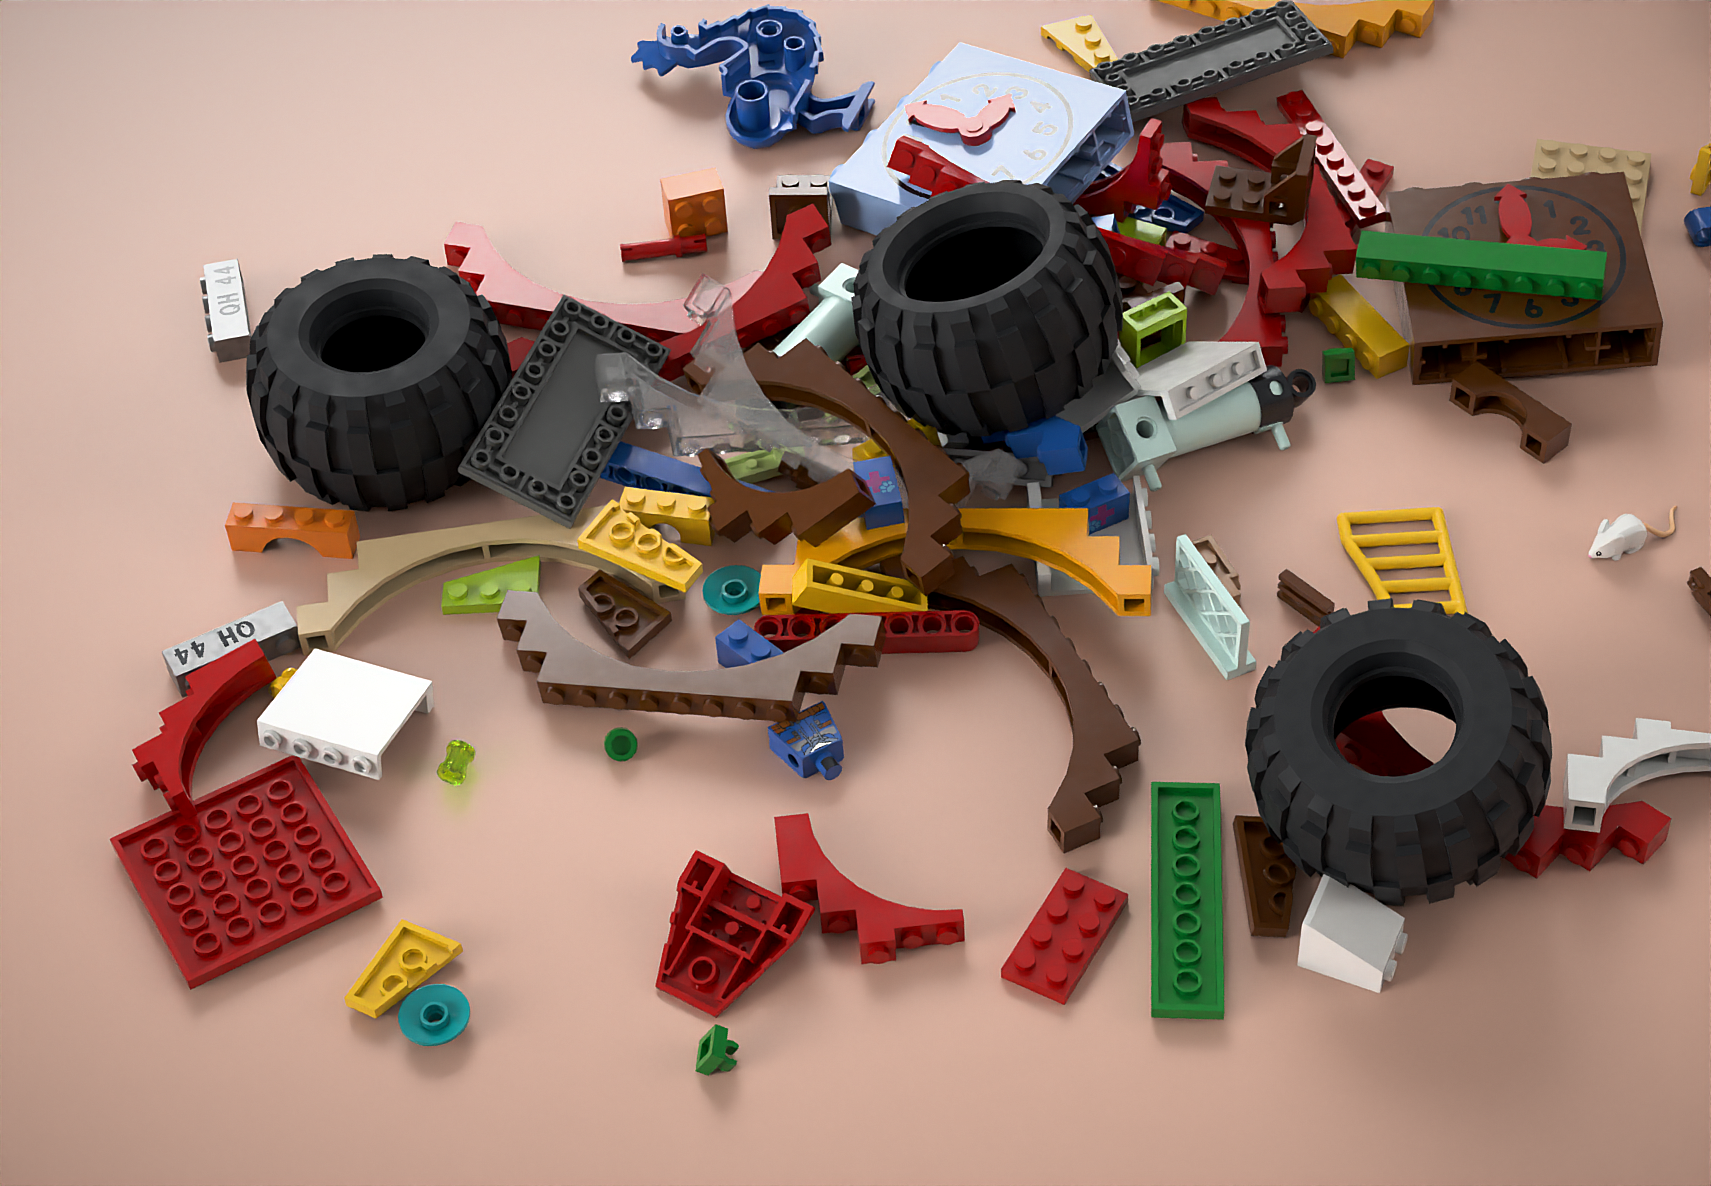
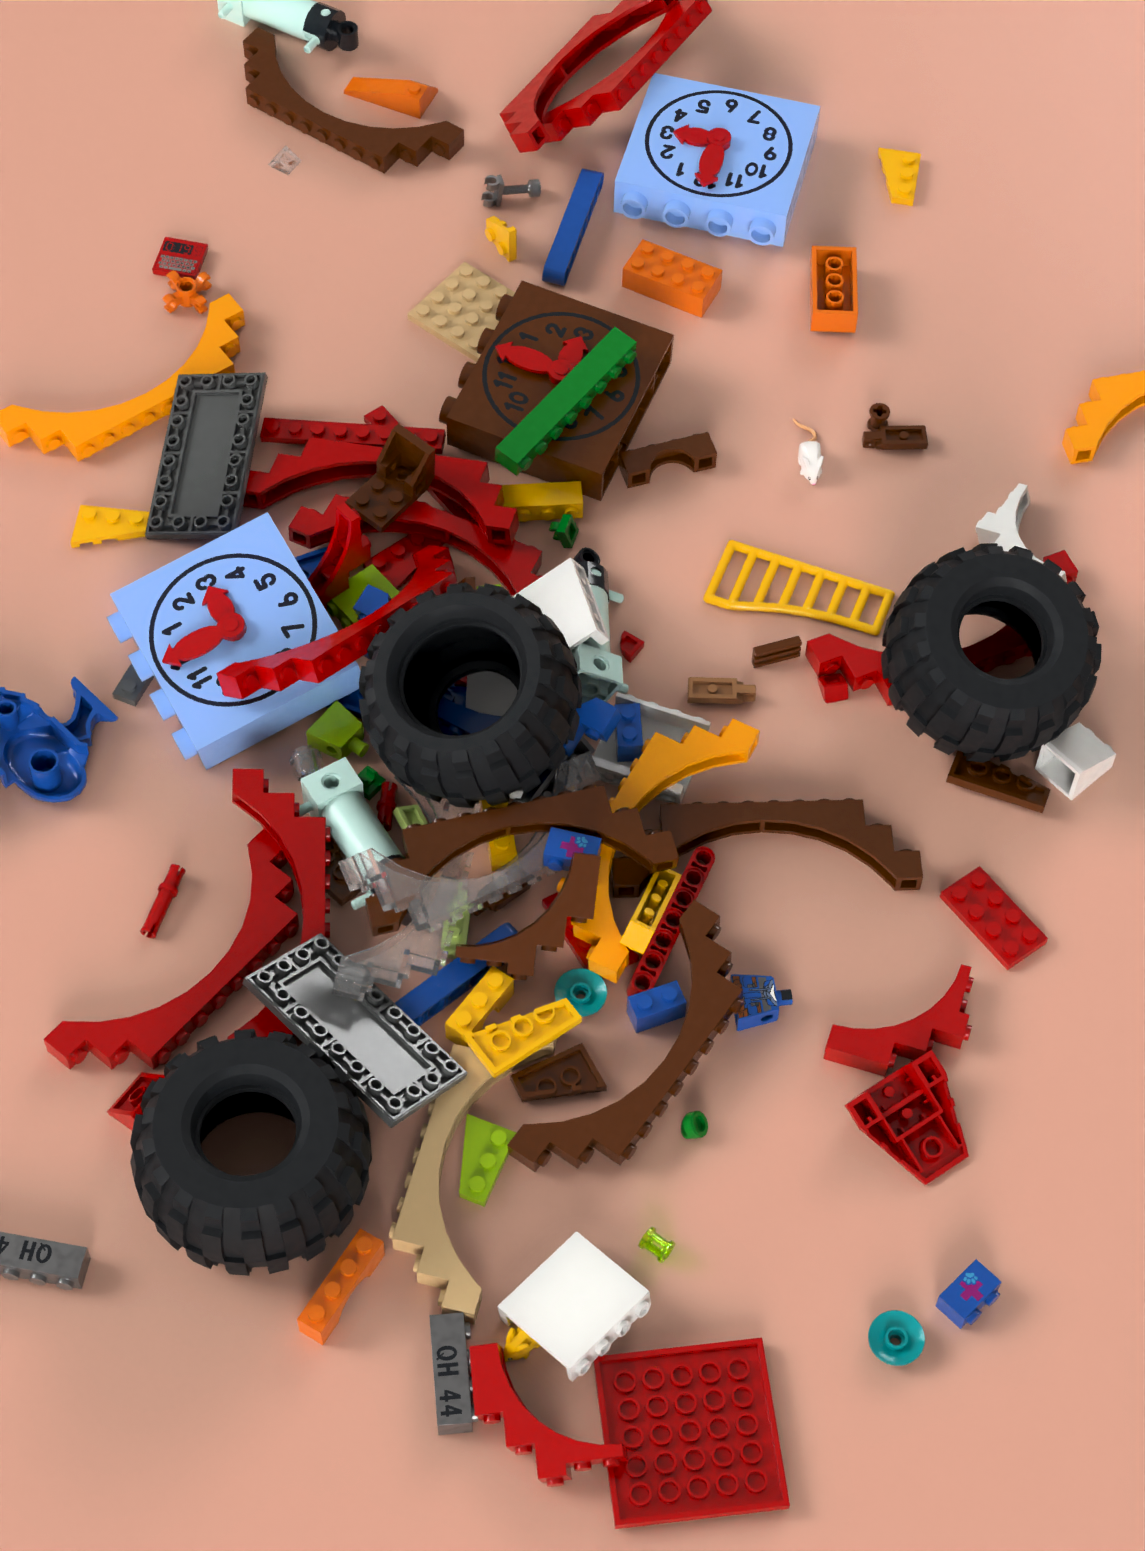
camera: 70 degrees left, 10 degrees up
yellow wing [344,919,463,1019] -> none
orange brick [660,167,728,238] -> none
green tile [695,1024,739,1076] -> none
reddish brown bracket [769,174,833,240] -> none
green plate [1151,782,1224,1020] -> none
light aqua fence [1164,534,1256,680] -> none
none -> red tile [620,630,644,663]
none -> blue brick [936,1259,1001,1329]

